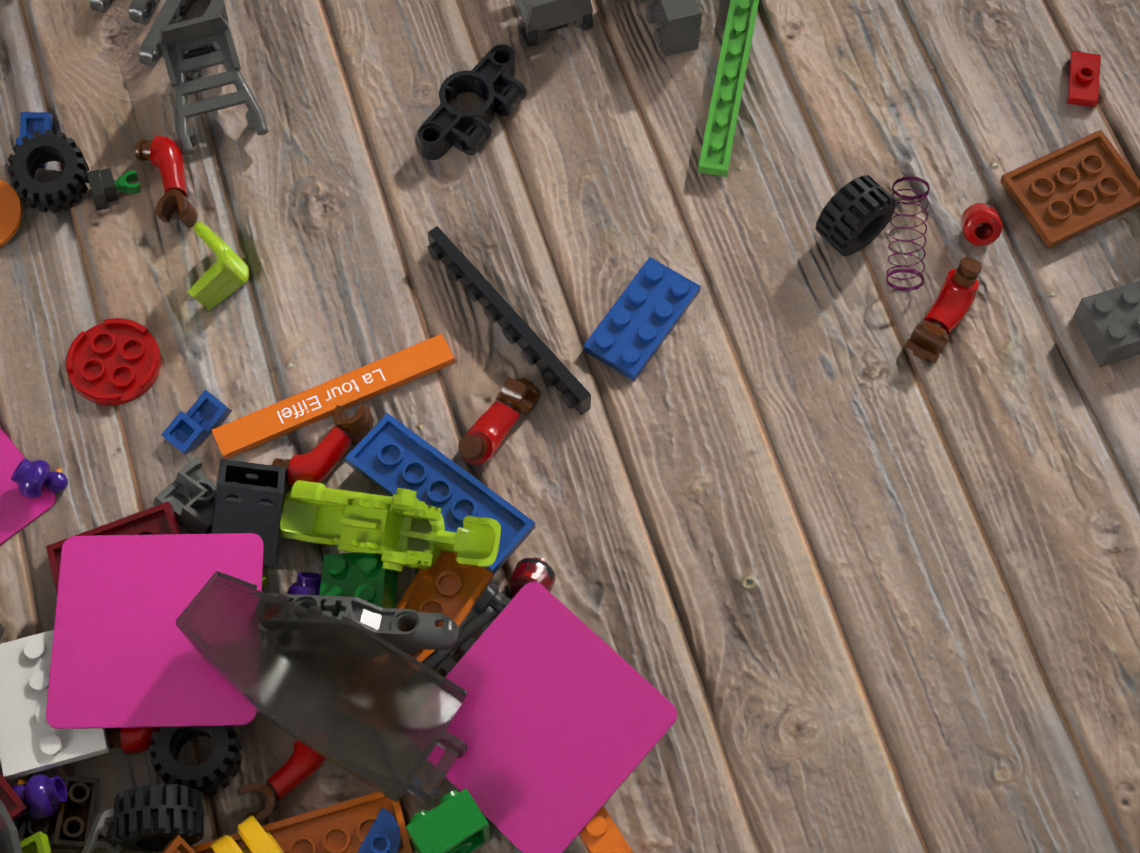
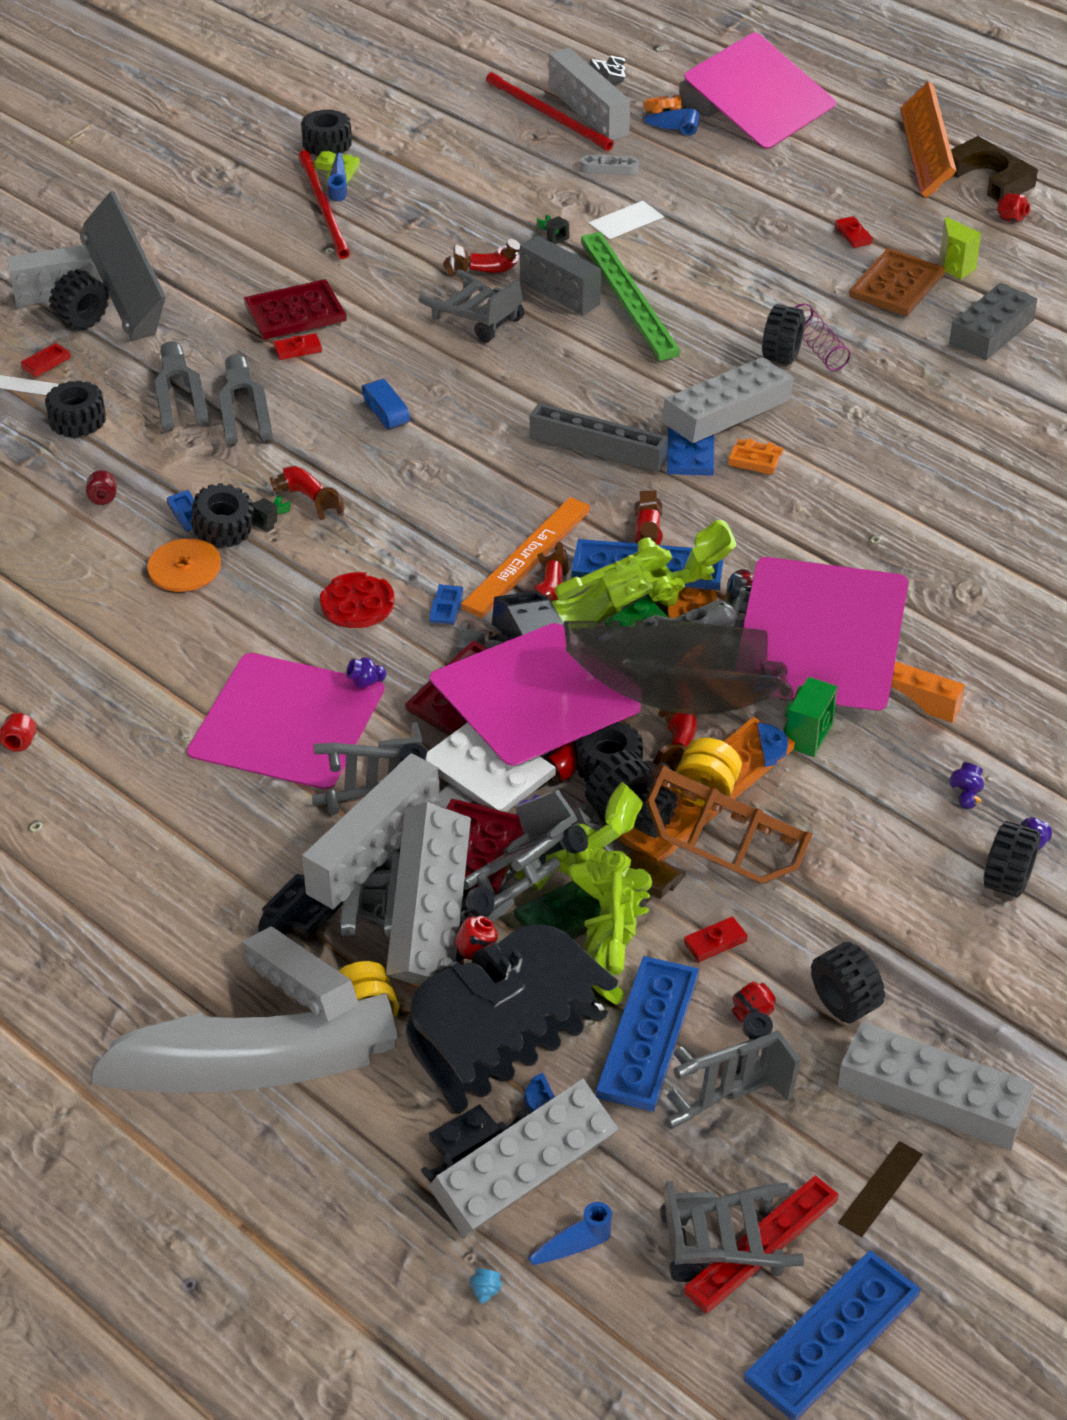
camera: 30 degrees left, 20 degrees down
dark grey hand [159,12,268,155] -> none
lime piece [187,221,249,310] -> none
black piece [418,44,527,160] -> none
black plate [427,226,591,415] -> none
piece [904,257,982,363] -> none
red head [960,203,1002,246] -> none
none -> blue beam [361,379,410,429]
none -> dark grey brick [529,403,668,472]
none -> light grey brick [661,357,794,443]
none -> orange plate [728,438,784,475]

